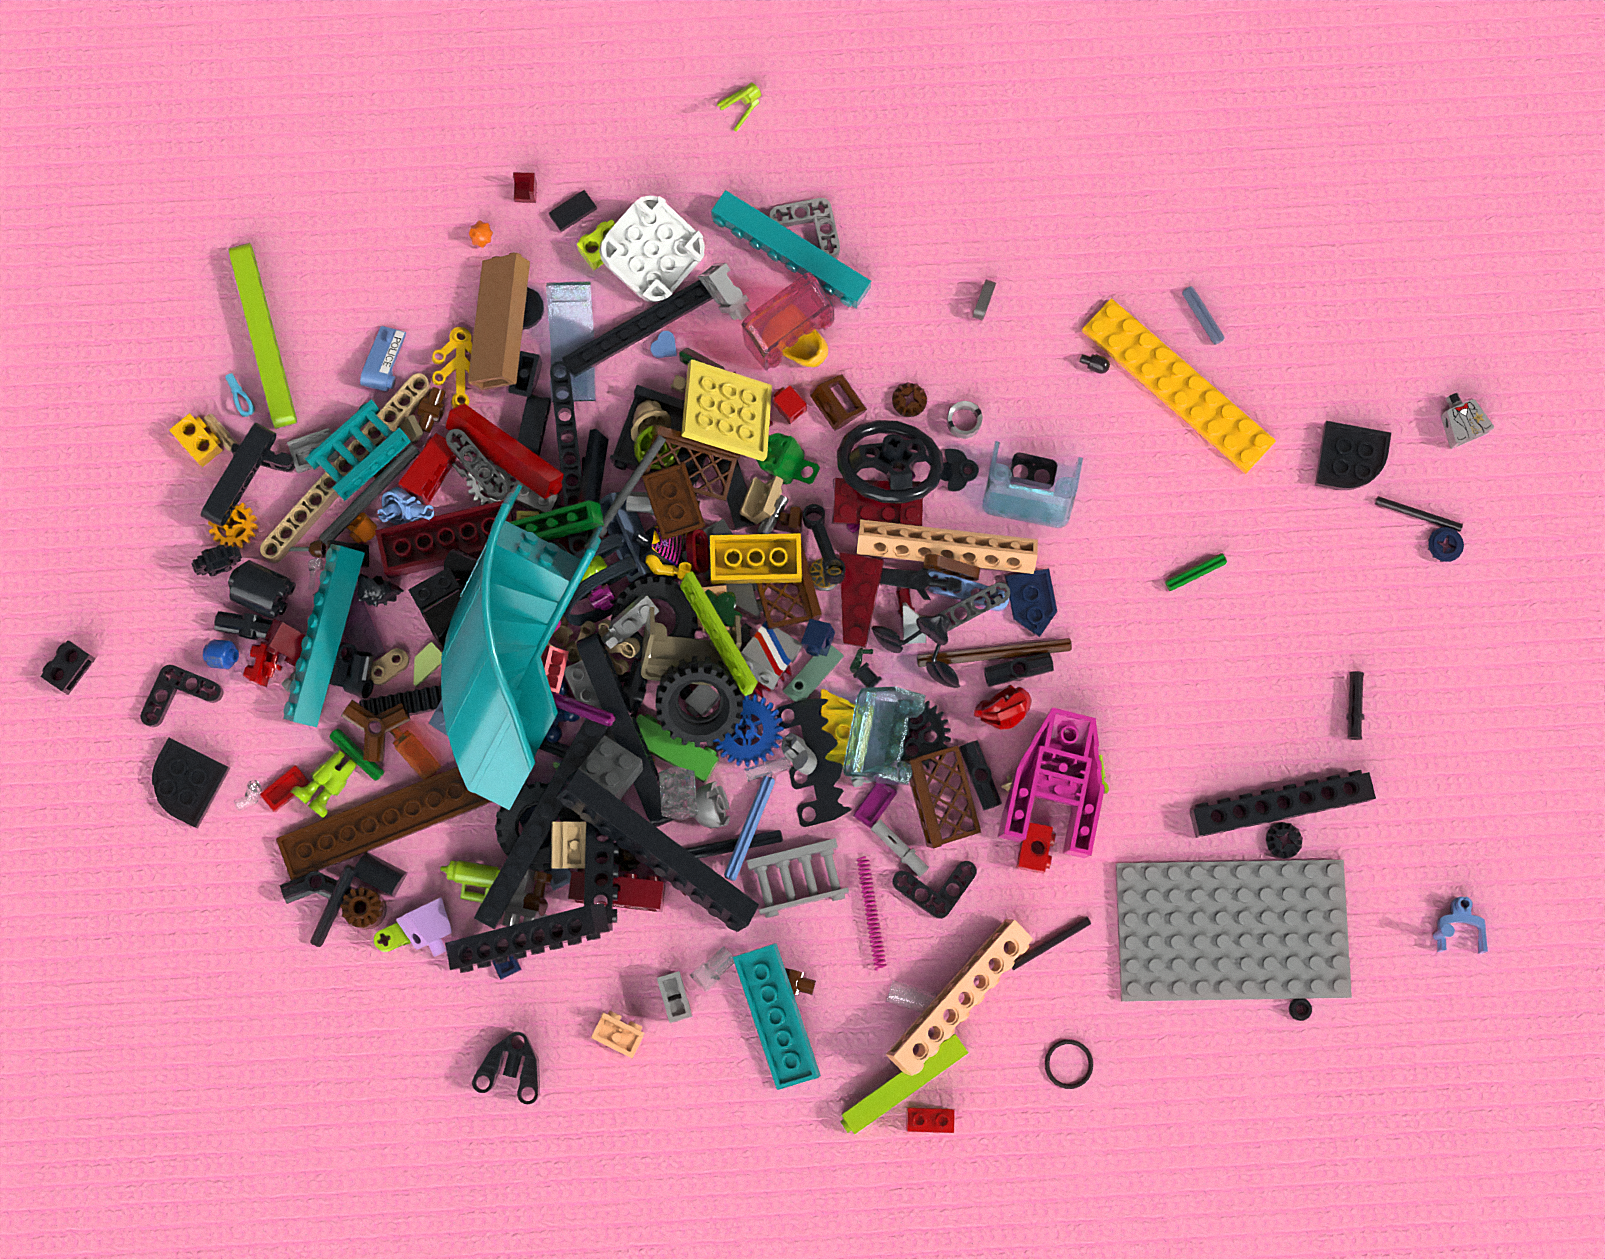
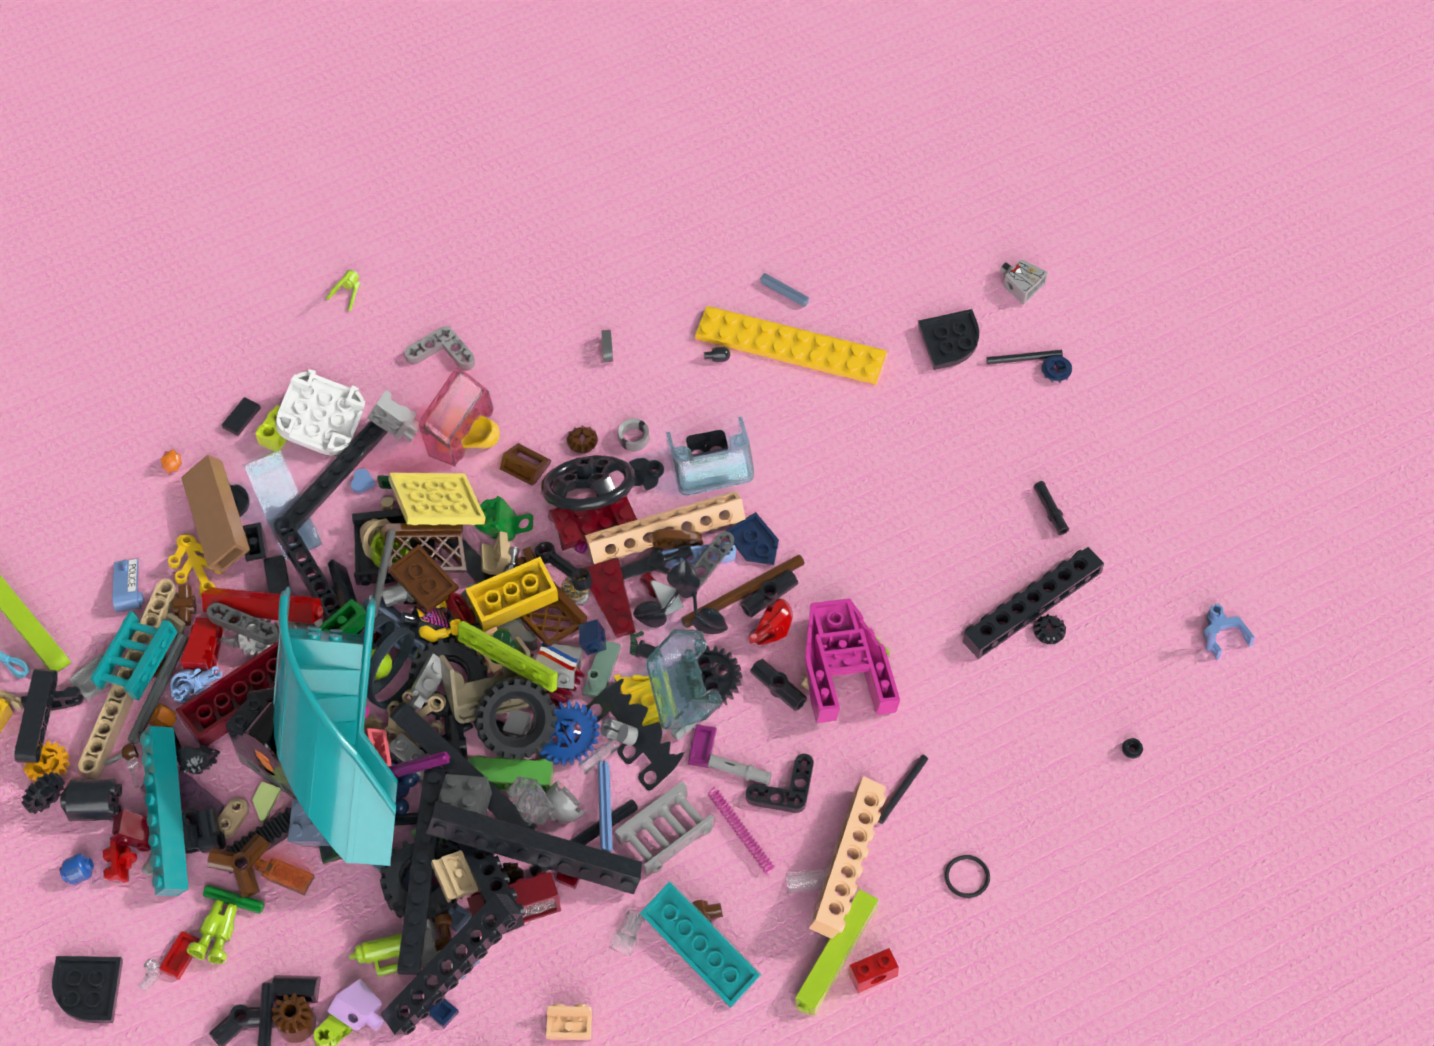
camera: 20 degrees left, 20 degrees down
black beam [140,665,223,728] -> none
black piece [214,611,286,640] -> none
reddish brown plate [276,767,493,881] -> none
dark red panel [513,172,537,203] -> none
magenta gear [588,584,616,611] -> none
light grey brick [657,971,693,1023] -> none
teal brick [711,190,871,309] -> none
red brick [773,385,807,424] -> none
reddish brown fence [904,745,981,849] -> none
red brick [1016,822,1056,874] -> none
light grey plate [1115,860,1352,1002] -> none
green axle [1165,553,1227,591] -> none

